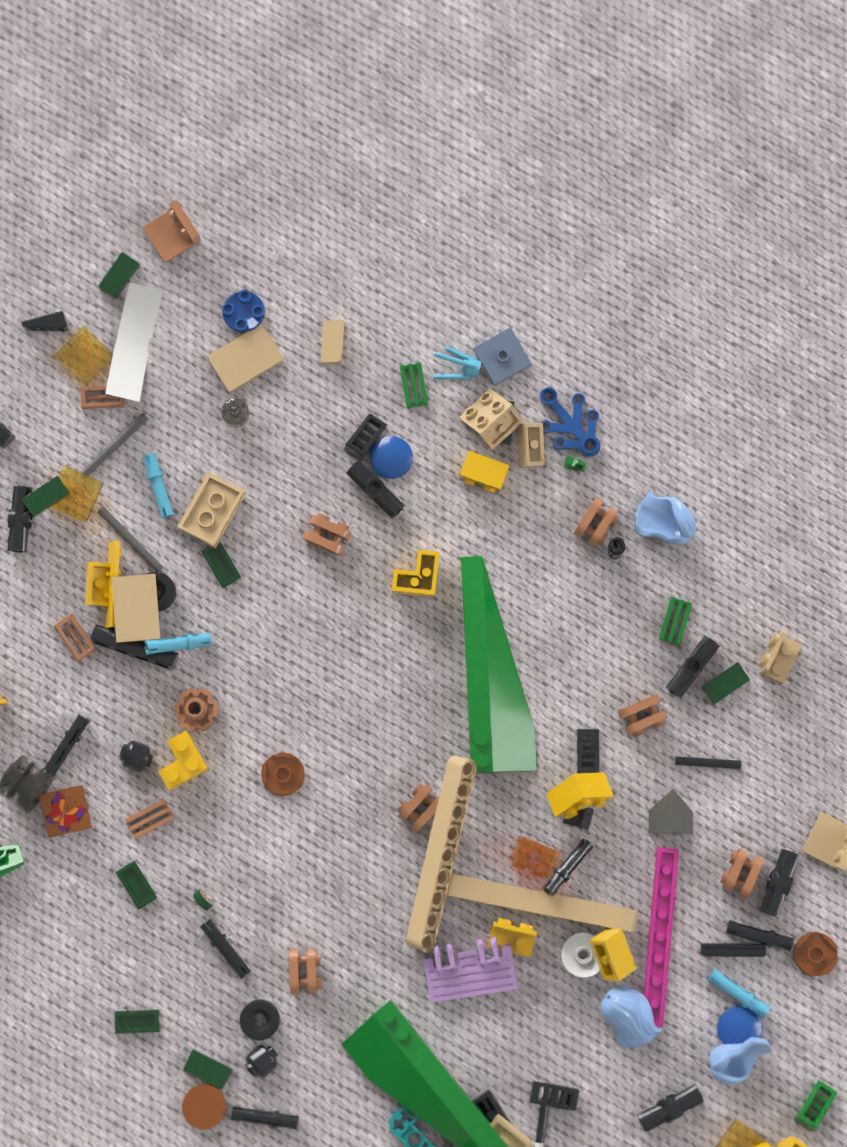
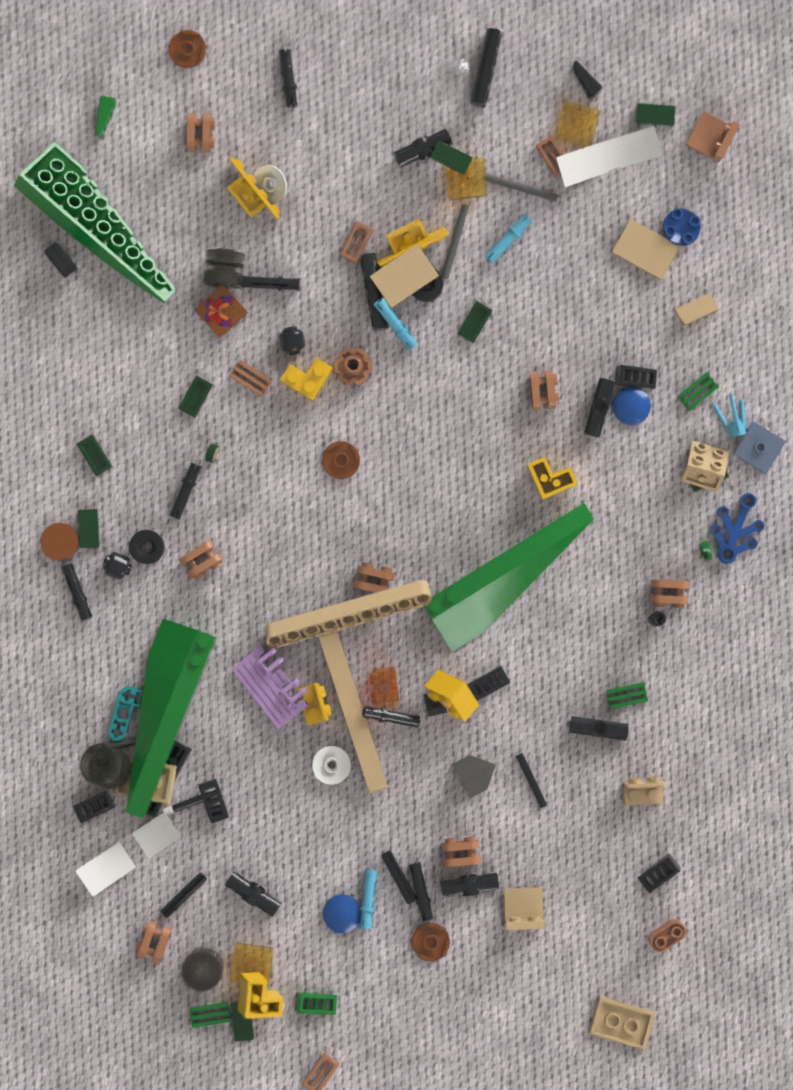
camera: 60 degrees right, 5 degrees up
tan tile [177,472,246,548] -> none
clear smoke head [221,398,250,428] -> none
yellow brick [460,451,510,494] -> none
tan slope [517,423,545,467] -> none
yellow brick [589,928,637,981] -> none
light blue piece [601,985,662,1048] -> none
nougat brick [618,694,668,738] -> none
light blue piece [635,492,696,545] -> none
dark pink tile [643,847,679,1027] -> none
dark green tile [702,662,750,705] -> none
light blue piece [710,1037,772,1085] -> none

